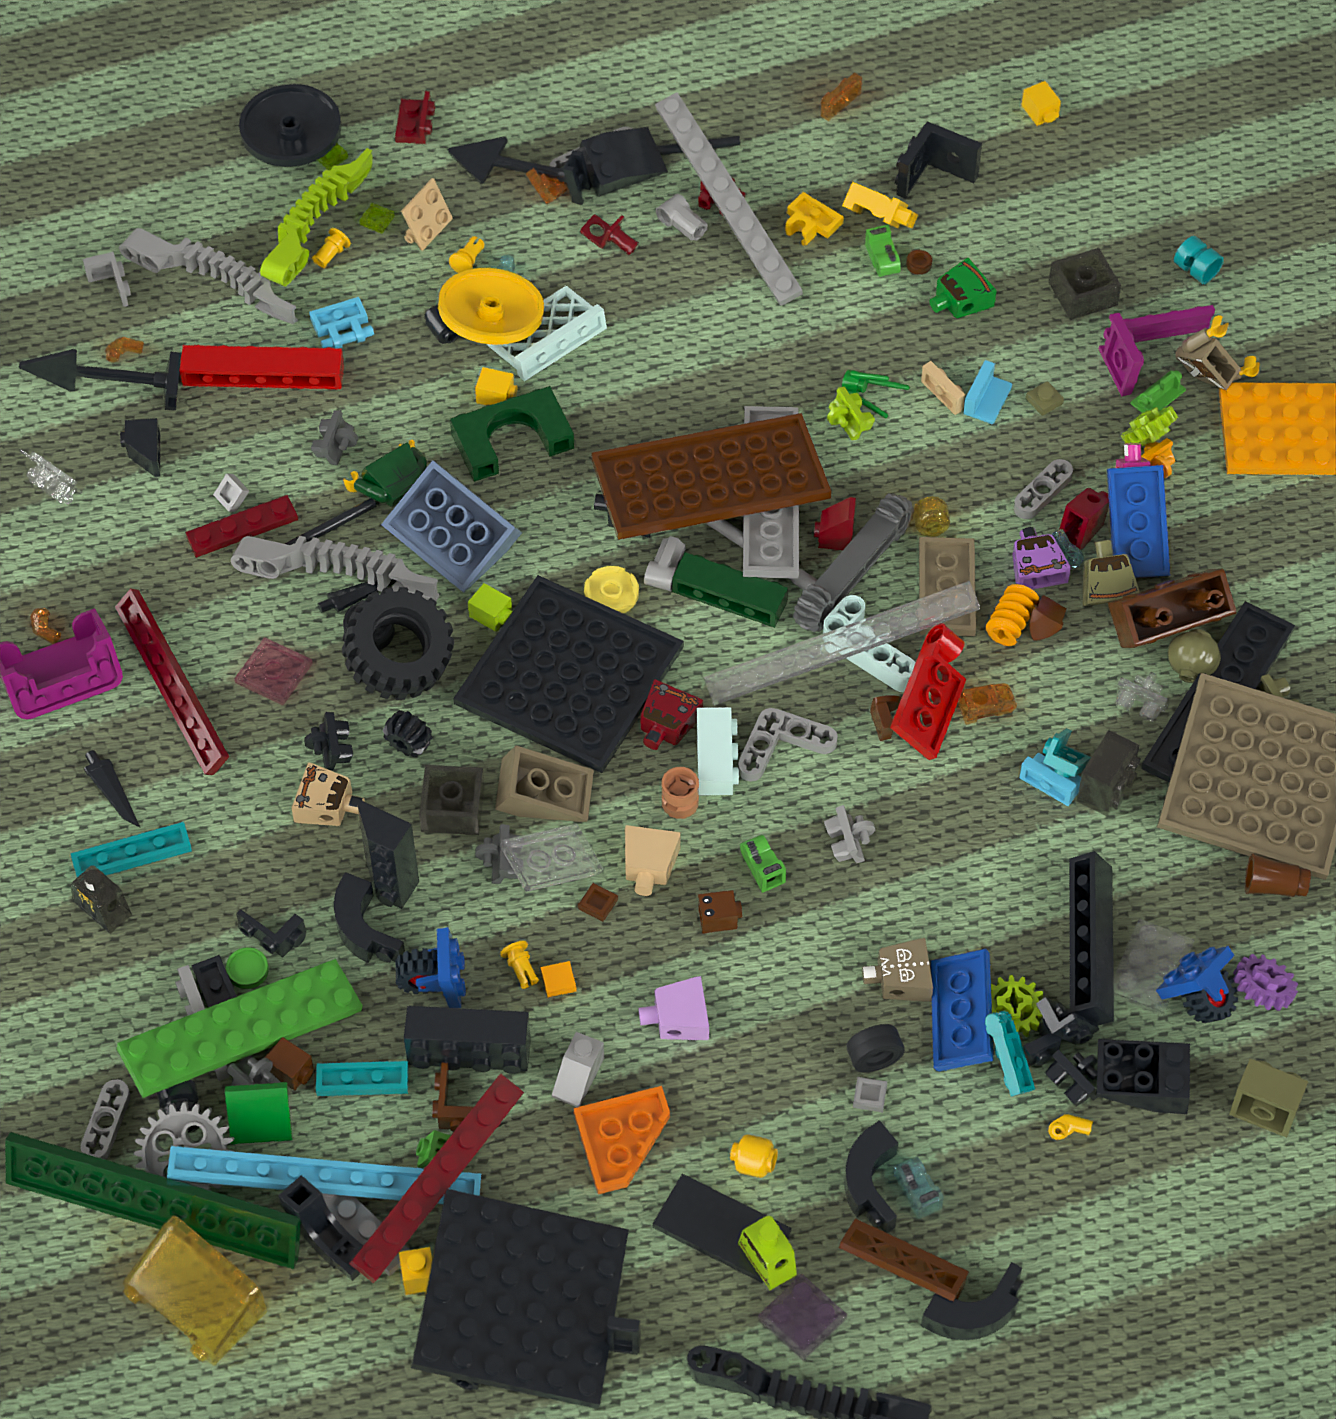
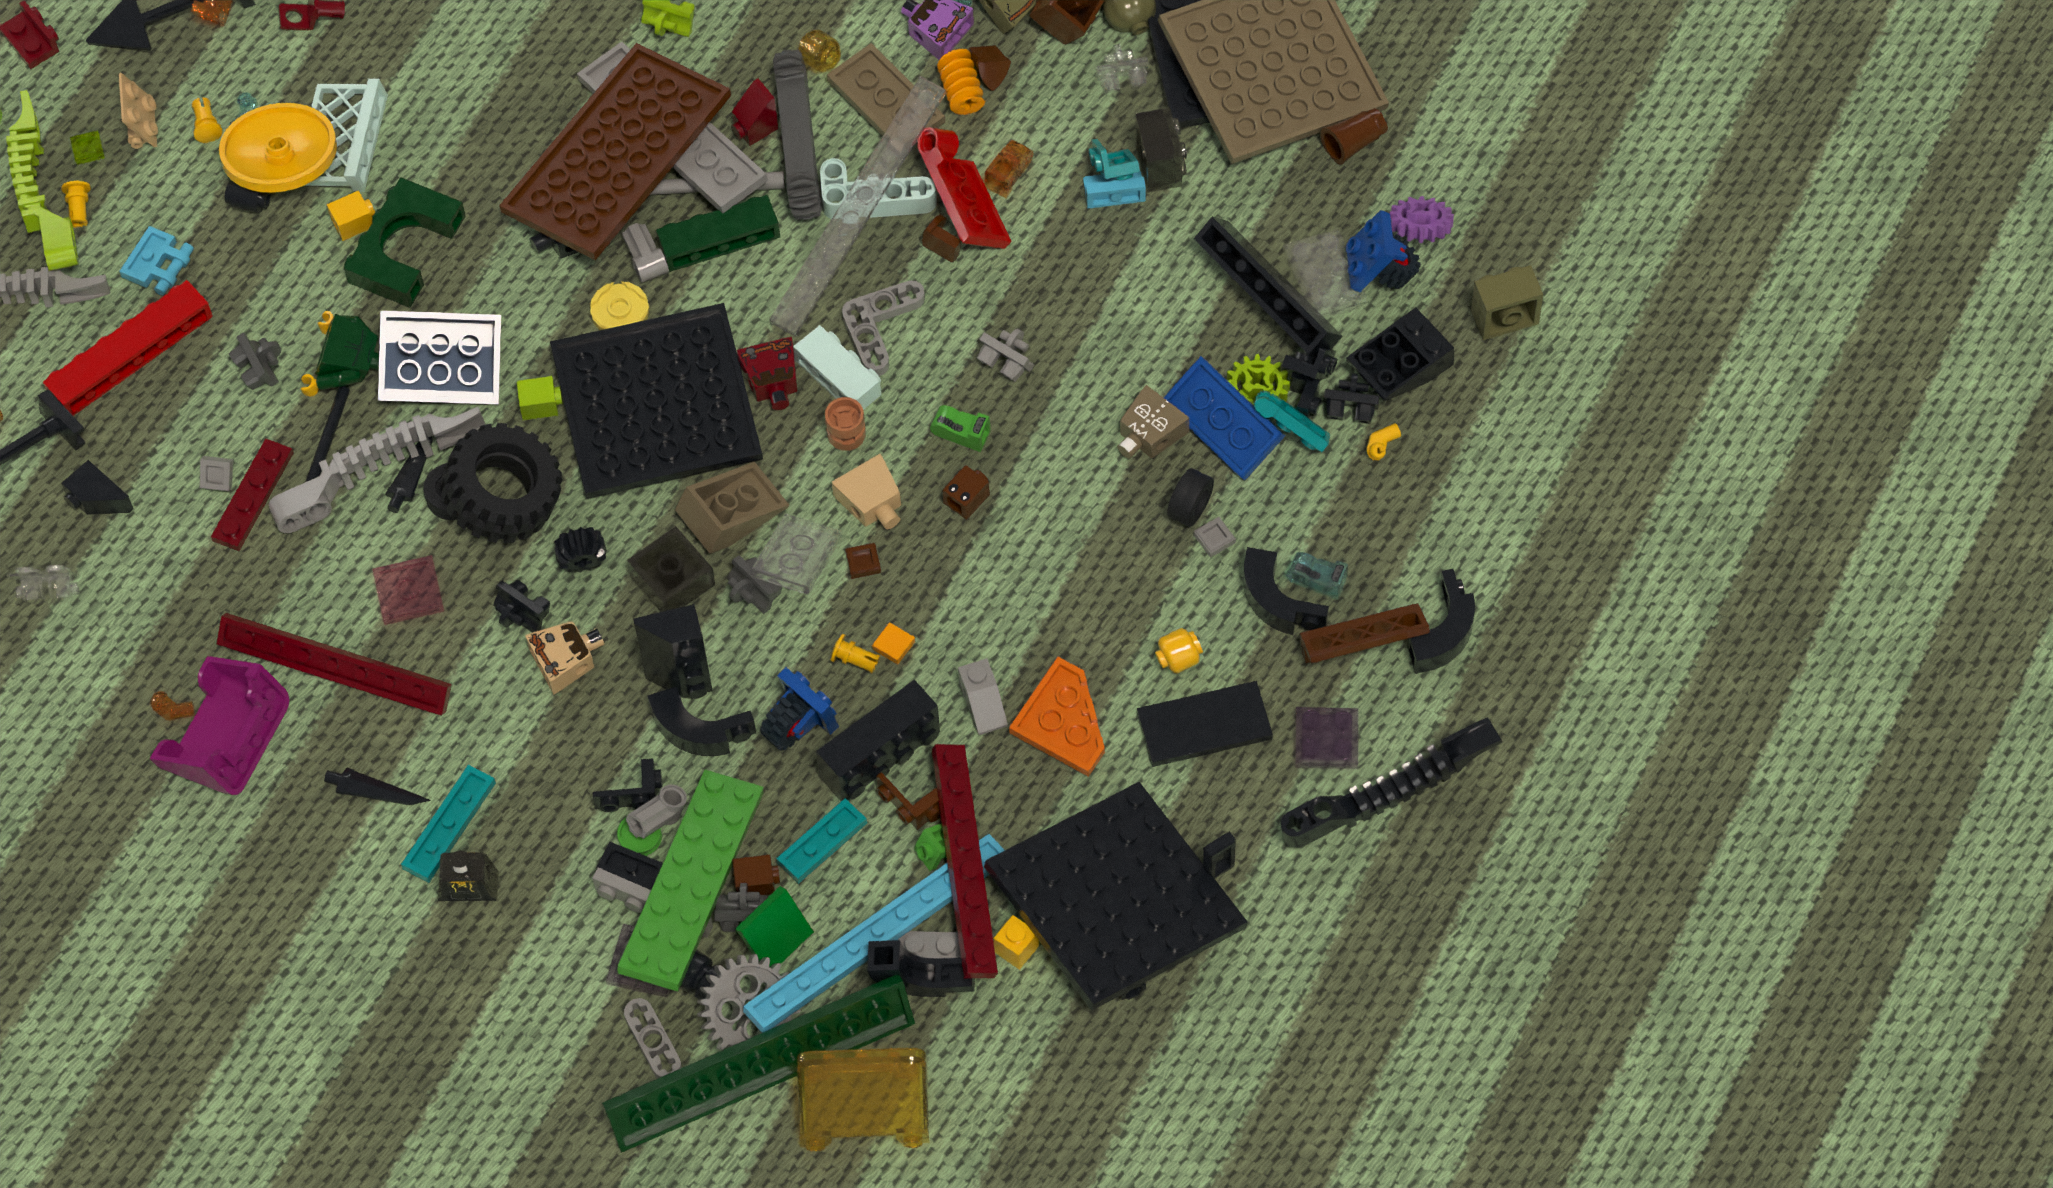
camera: 40 degrees left, 5 degrees up
lavender torso [638,976,709,1040] -> none
lime torso [738,1215,797,1290] -> none
none -> light grey piece [626,784,687,839]

